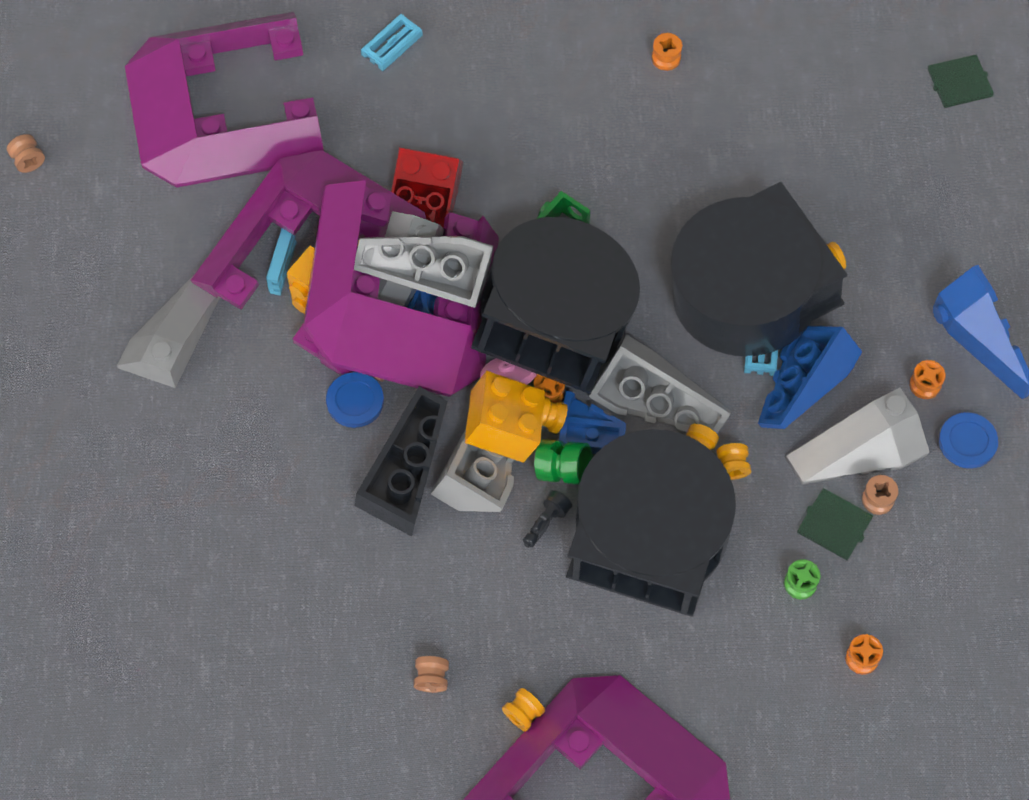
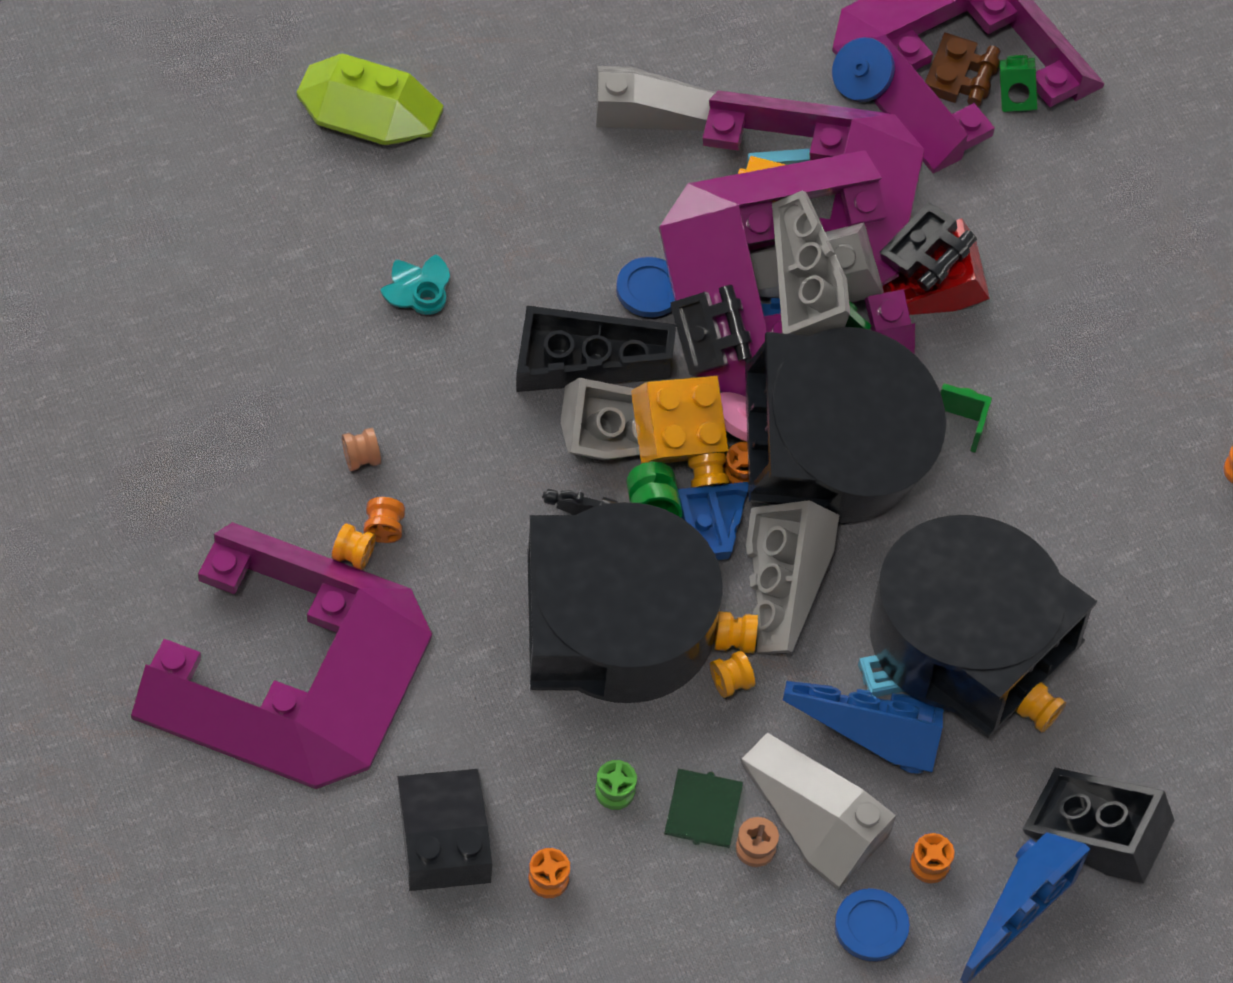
camera: 65 degrees right, 5 degrees down
medium azure tile [361,14,423,71] -> none
none -> lime wedge [296,53,444,145]
none -> orange wheel [364,497,405,543]
none -> teal plate [380,254,450,315]
none -> black slope [397,769,492,891]
none -> black plate [670,285,753,376]
none -> blue piece [832,37,895,102]
none -> black plate [879,202,977,291]
none -> reddish brown plate [925,32,1001,107]
none -> green bracket [1000,55,1038,112]
none -> black slope [1023,767,1175,884]

